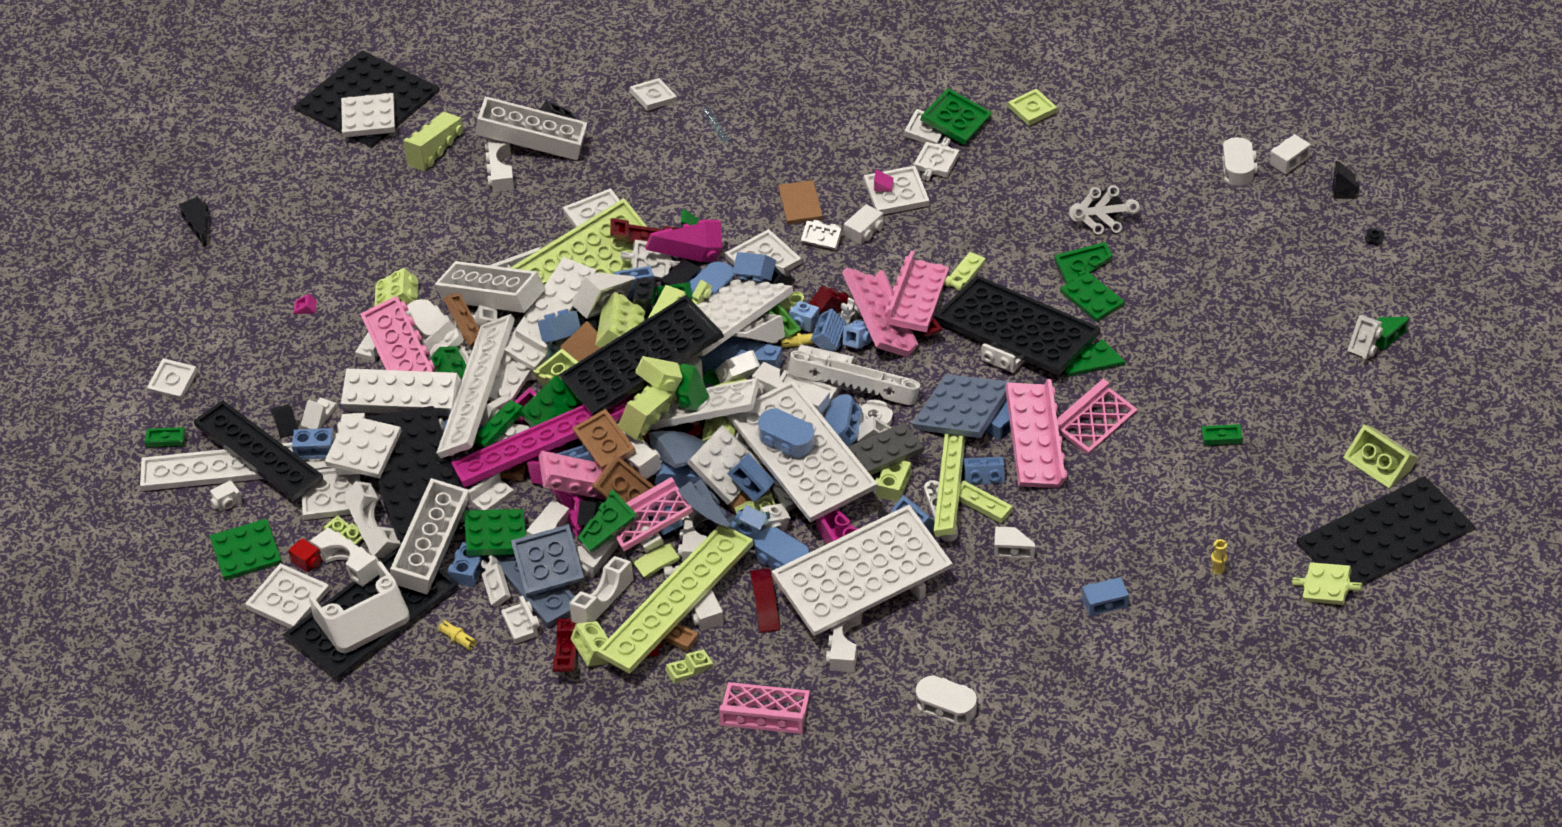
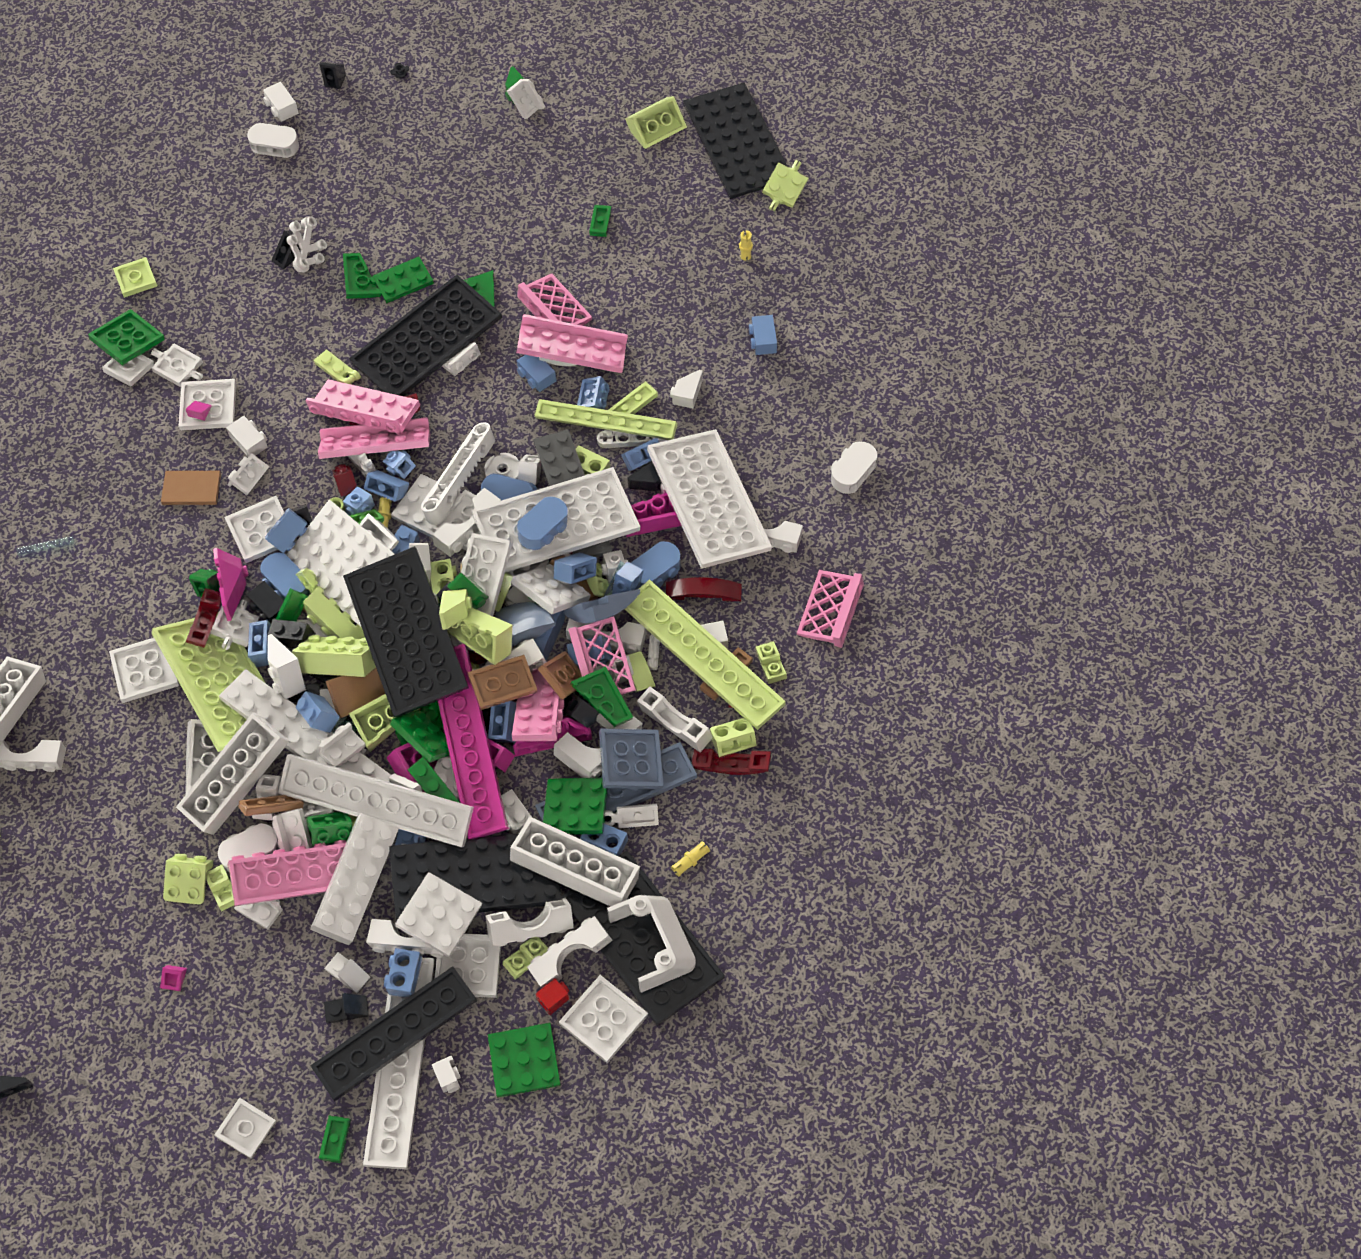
camera: 80 degrees left, 15 degrees up
white bracket [501,596,540,644] -> none
sand blue plate [912,374,1012,438] -> none

